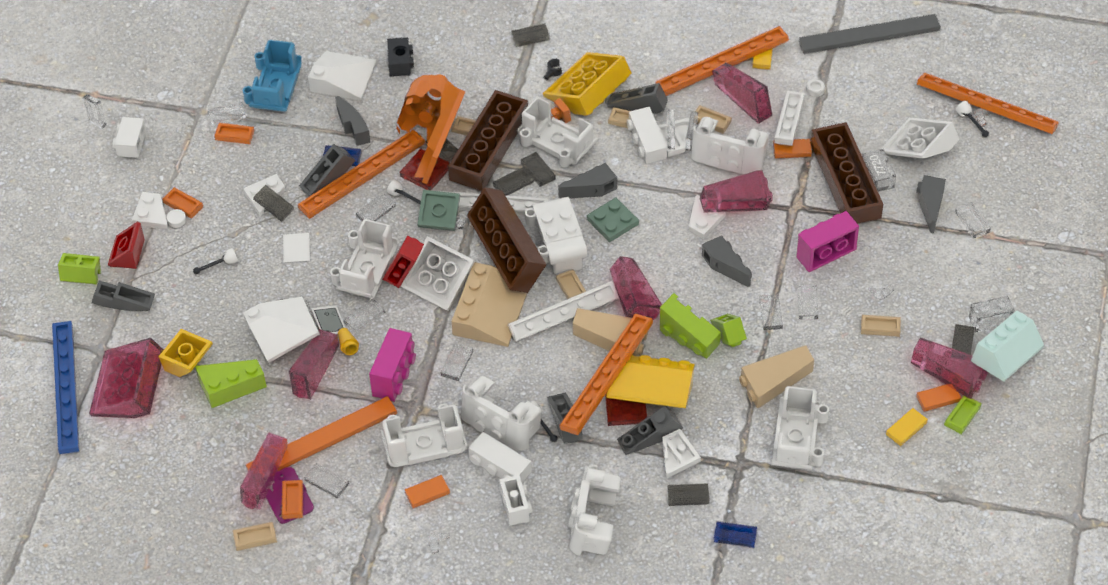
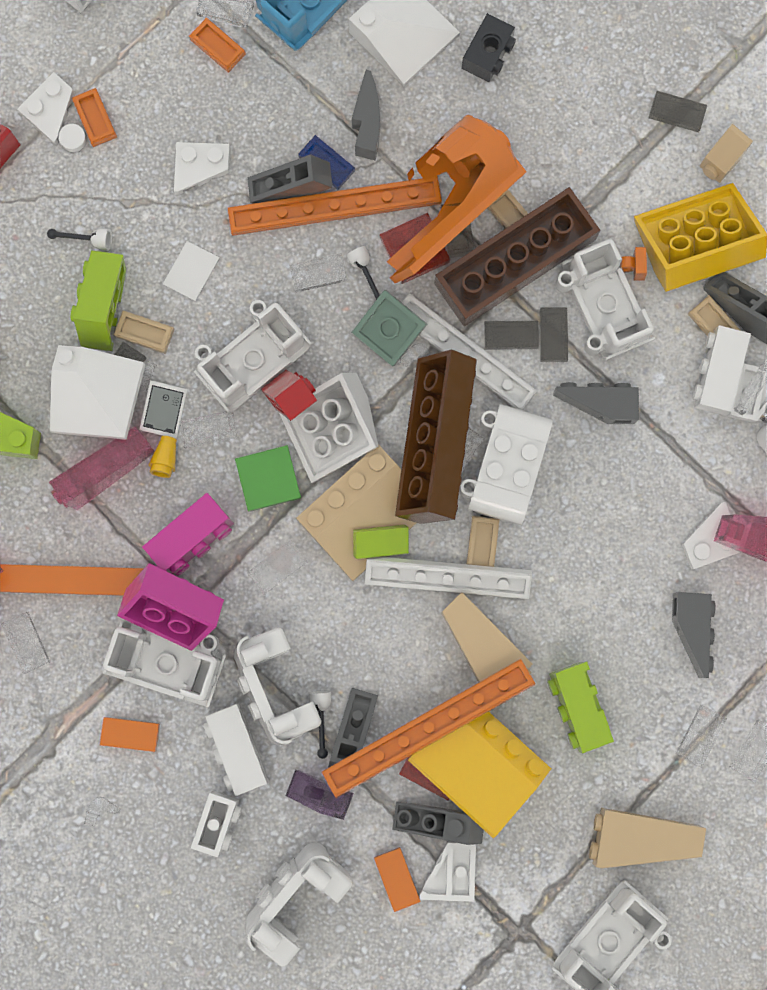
camera: 30 degrees right, 30 degrees up
clear smoke tile [253,184,294,222] -> none
black piece [544,59,562,80] -> none
sand green plate [587,197,639,243] -> none
clear pink slope [609,256,662,320] -> none
clear smoke tile [667,483,709,506] -> none
lime slope [710,313,747,347] -> none
none -> lime wedge [70,250,126,352]
none -> tan tile [114,310,175,354]
none -> dark pink brick [117,563,224,651]
none -> bright green tile [235,445,301,512]
none -> clear purple slope [285,769,354,820]
none -> lime tile [353,525,409,559]
none -> orange tile [374,847,421,912]
none -> tan slope [700,124,753,183]

